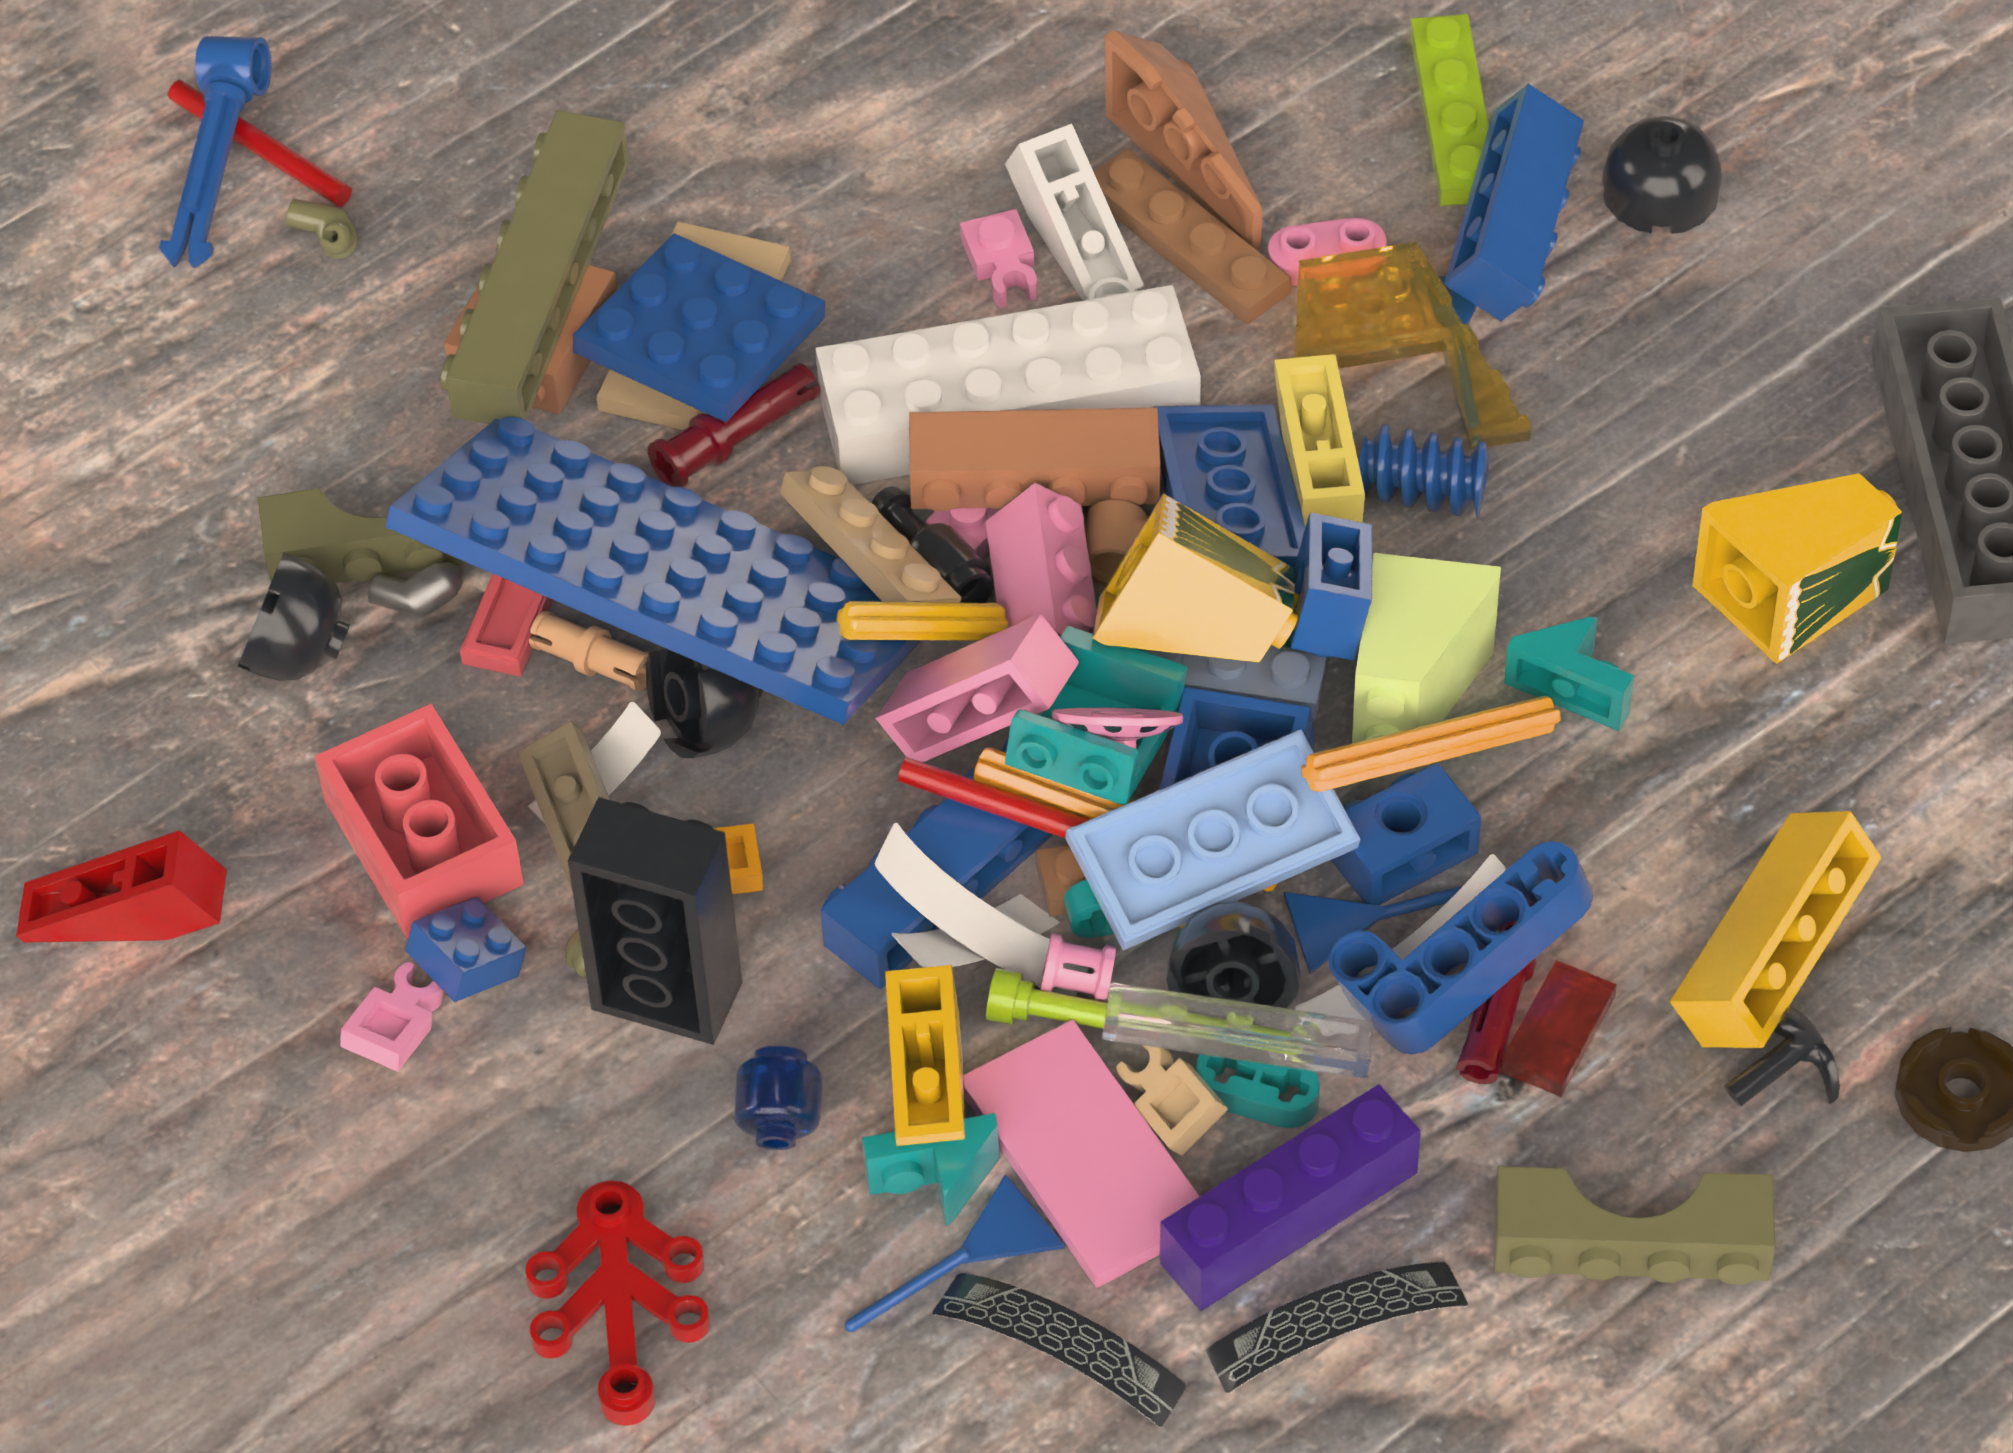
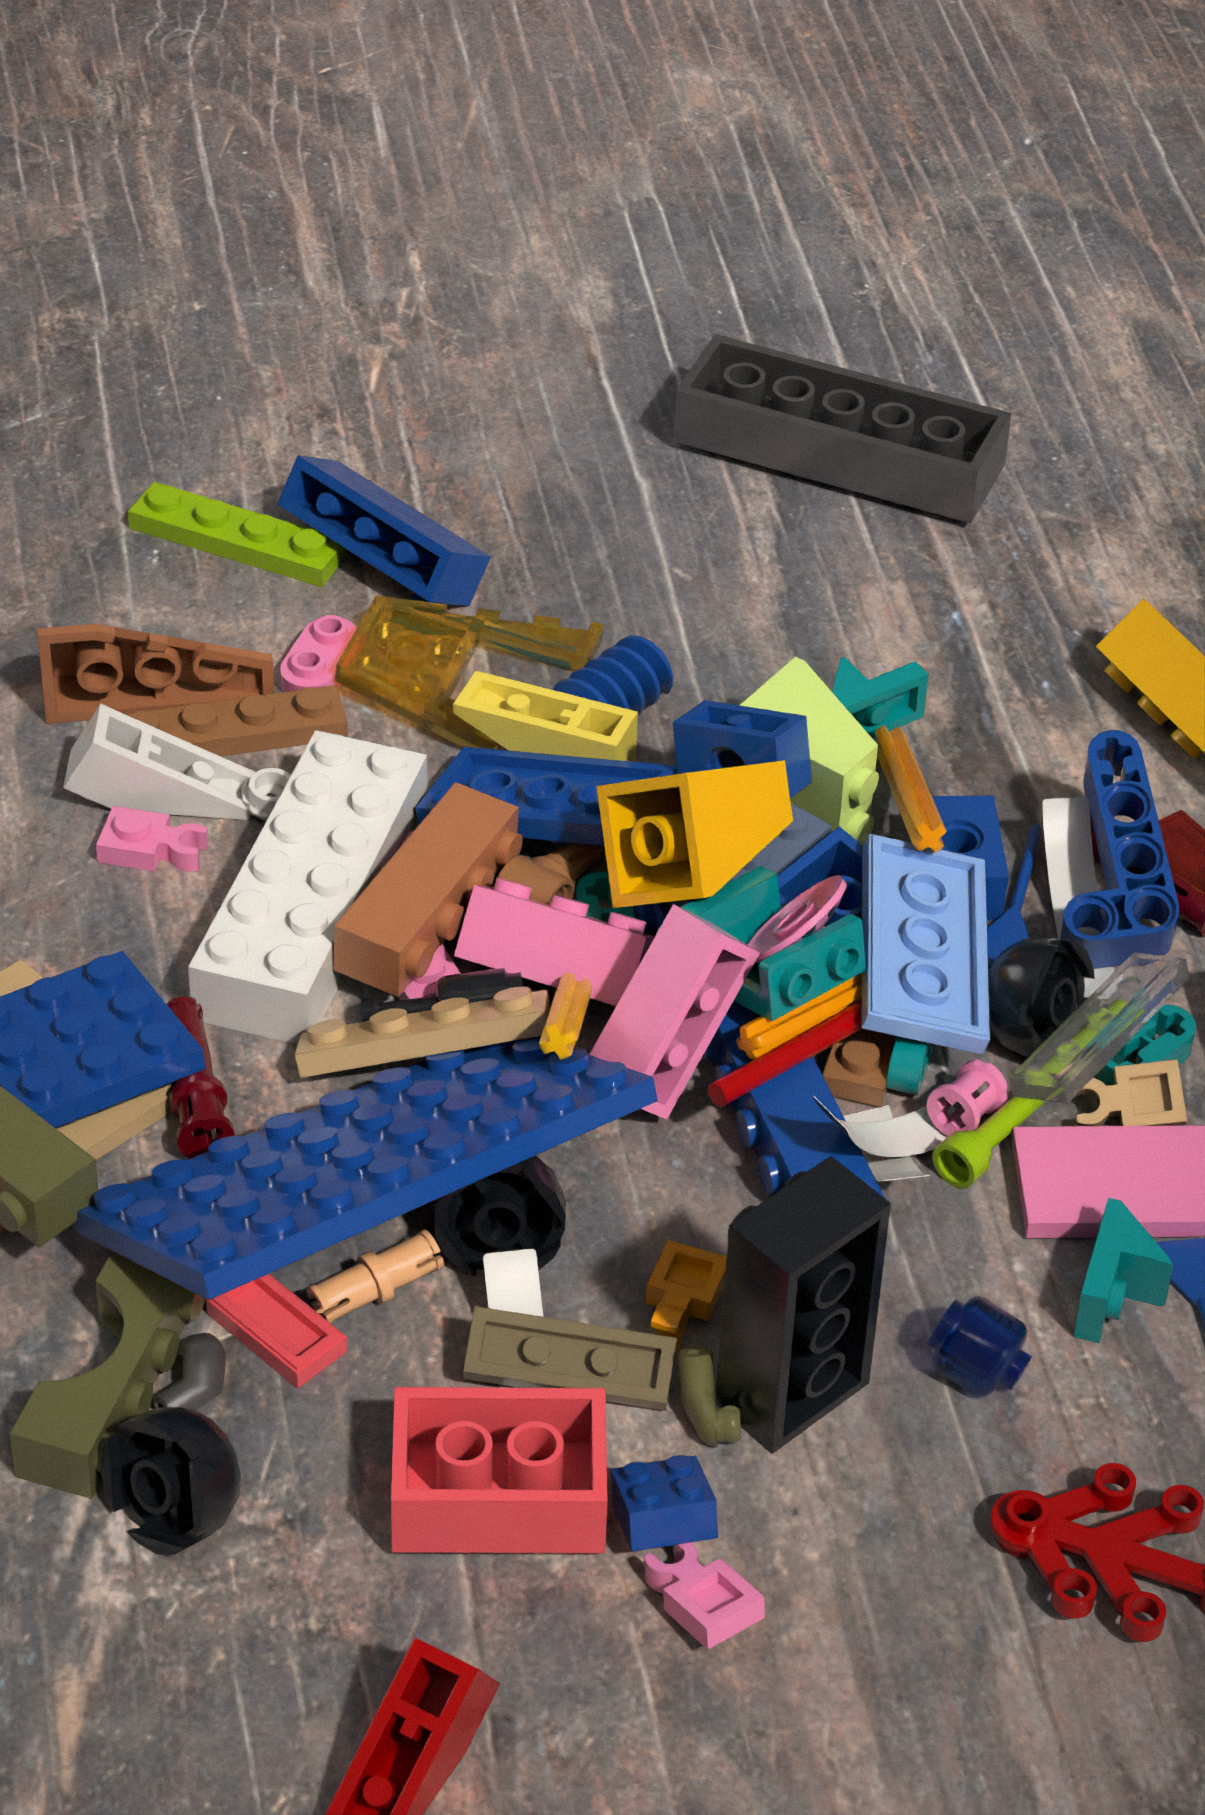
camera: 65 degrees left, 10 degrees down
yellow slope [885,964,965,1146] -> none
black cylinder [1602,116,1722,234] -> none
yellow slope [1692,473,1902,664] -> none

